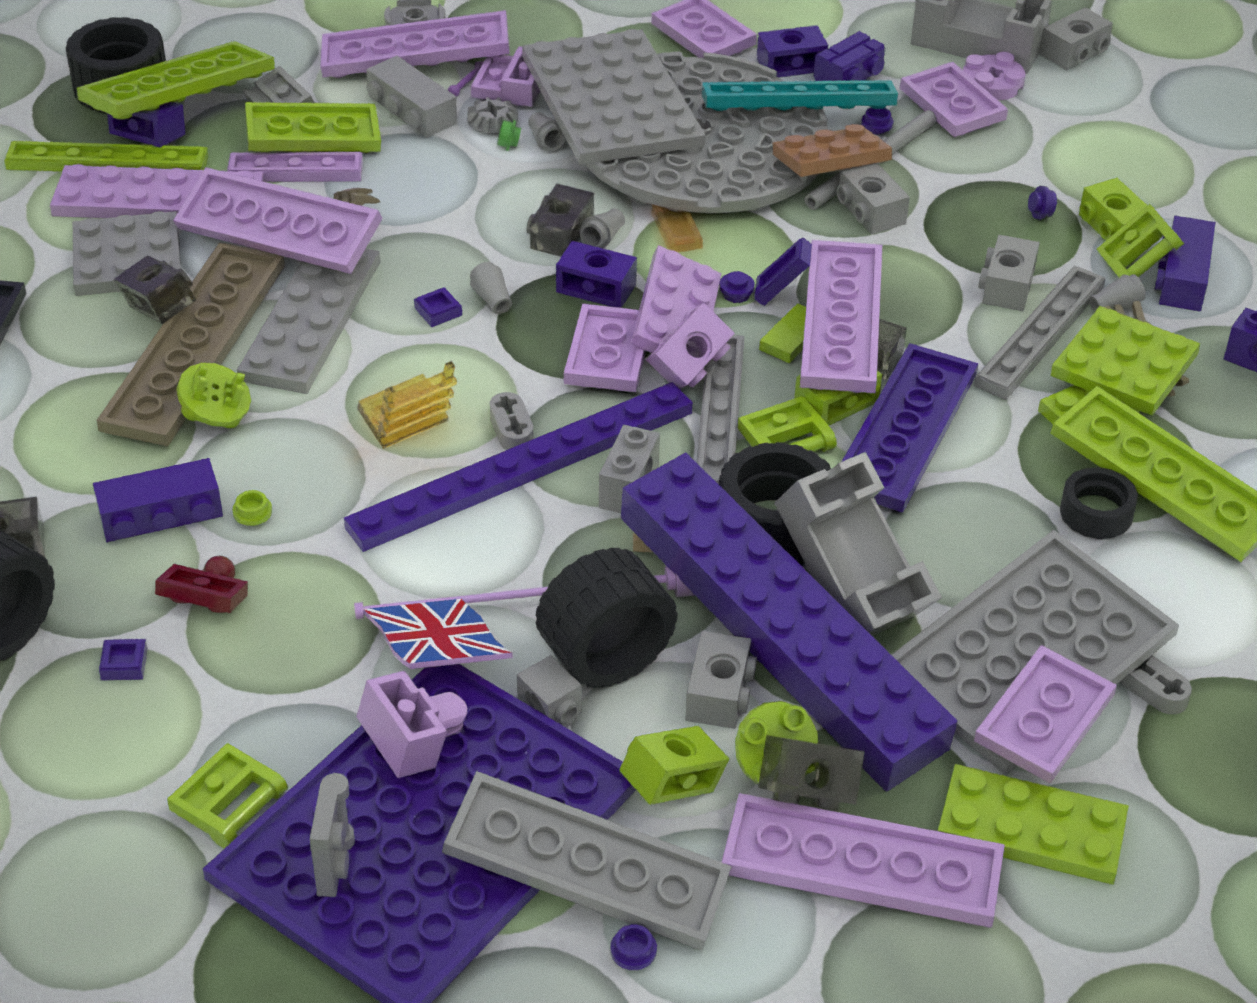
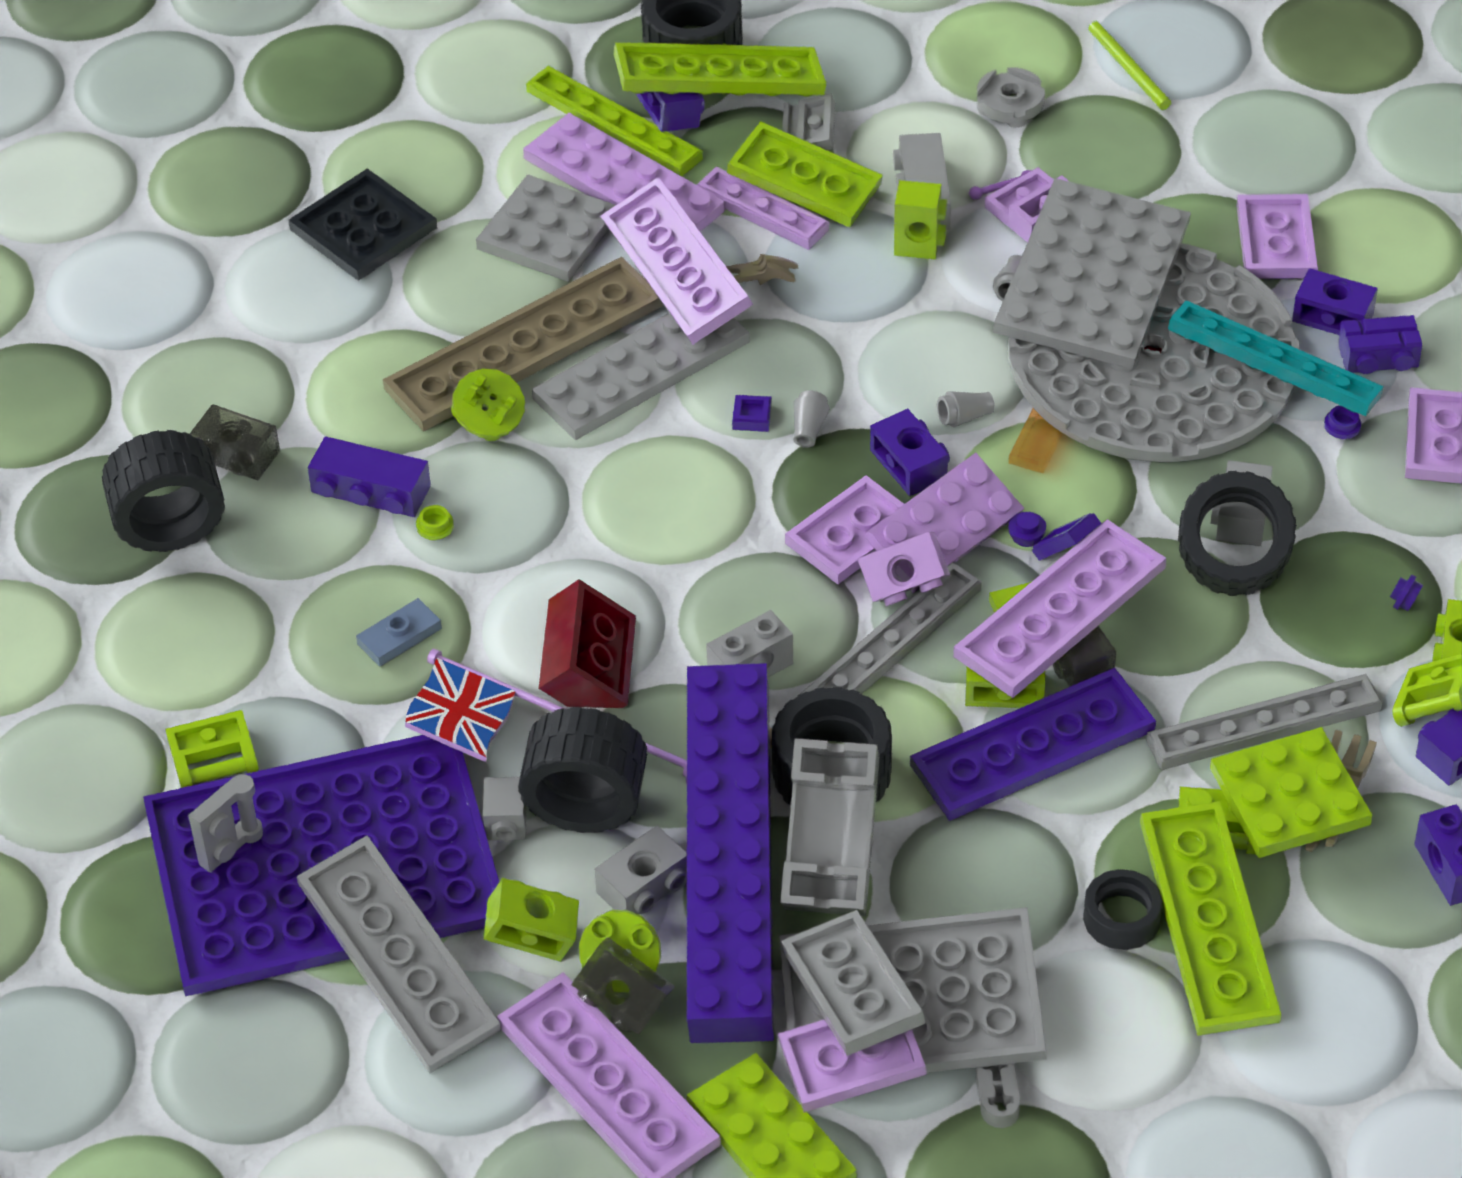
camera: 40 degrees right, 5 degrees up
dark purple tile [99,639,148,681] -> none
clear smoke brick [114,255,196,324] -> none
dark red plate [155,555,248,613] -> none
lavender plate [321,10,510,78] -> none
dark purple plate [344,382,693,552] -> none
lavender brick [356,671,467,778] -> none
clear yellow plate [357,361,457,449] -> none
light grey gear [467,97,518,133] -> none
light grey beam [490,392,533,450] -> none
bright green plate [497,120,521,151] -> none
clear smoke brick [526,183,594,257] -> none
dark purple plate [610,924,657,970] -> none
lime plate [737,396,837,452] -> none
medium nougat plate [773,124,892,177] -> none
light grey piece [805,110,936,210] -> none
light grey brick [978,235,1040,311] -> none
light grey cone [1090,274,1146,313] -> none
none -> sand blue plate [356,598,442,667]
none -> dark red slope [538,579,636,708]
none -> light grey plate [781,910,925,1056]
none -> lime brick [894,180,947,260]
none -> black tyre [1178,470,1297,596]

